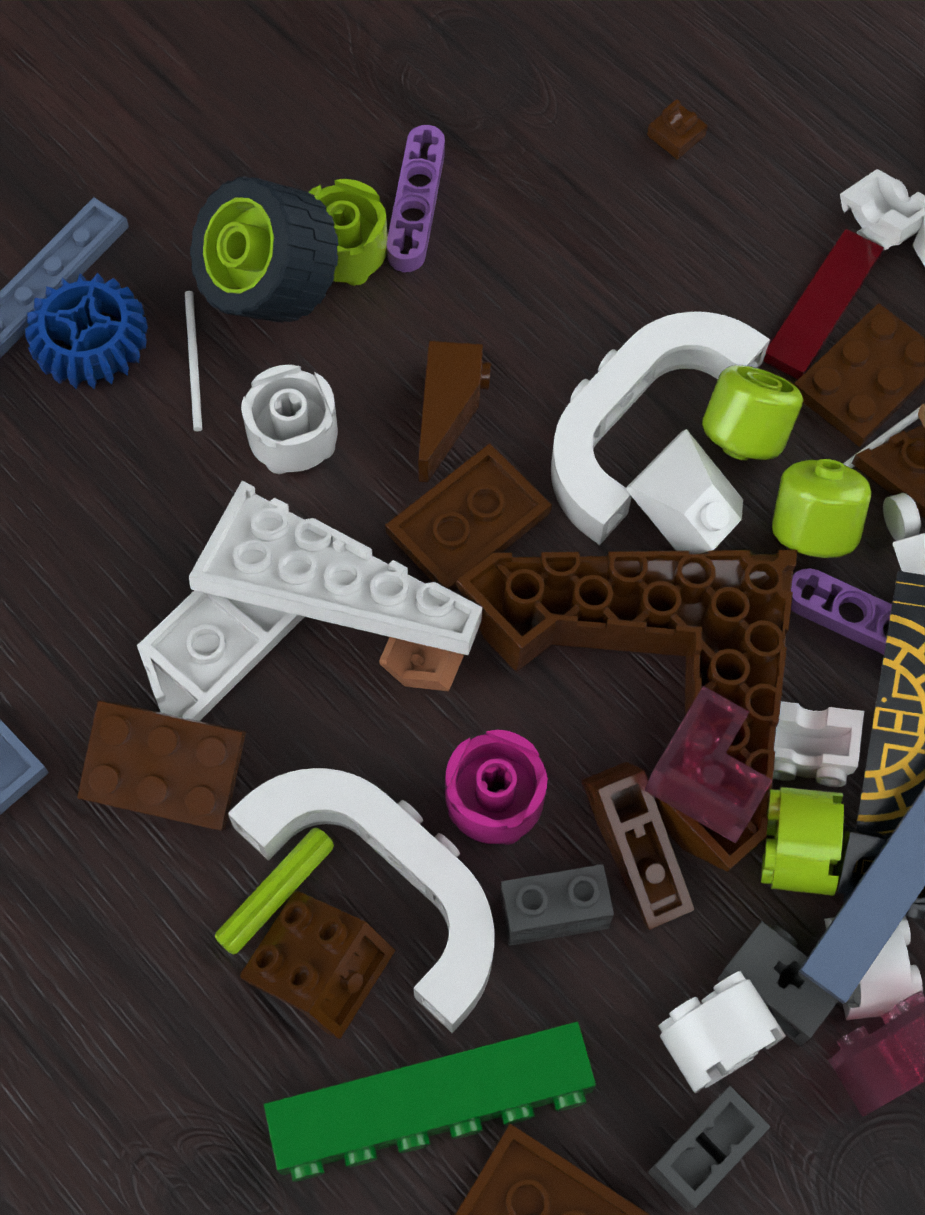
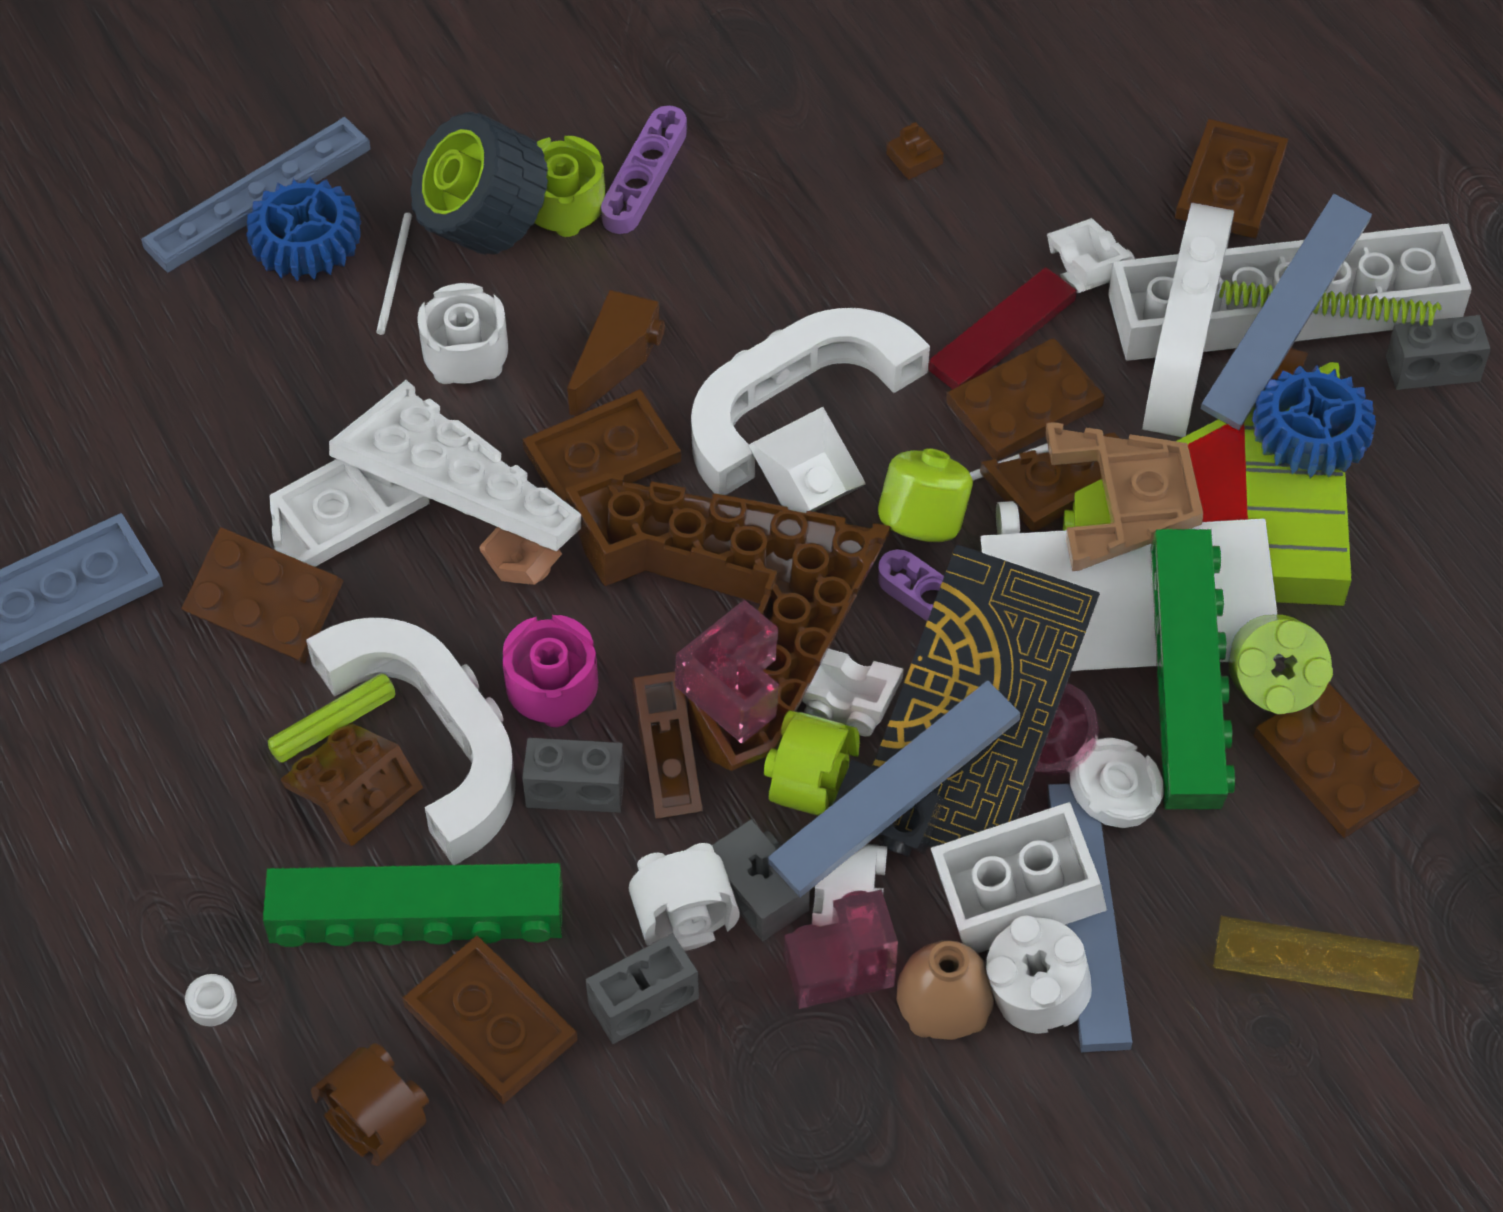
camera: 15 degrees right, 10 degrees down
lime head [702,365,803,460] -> none

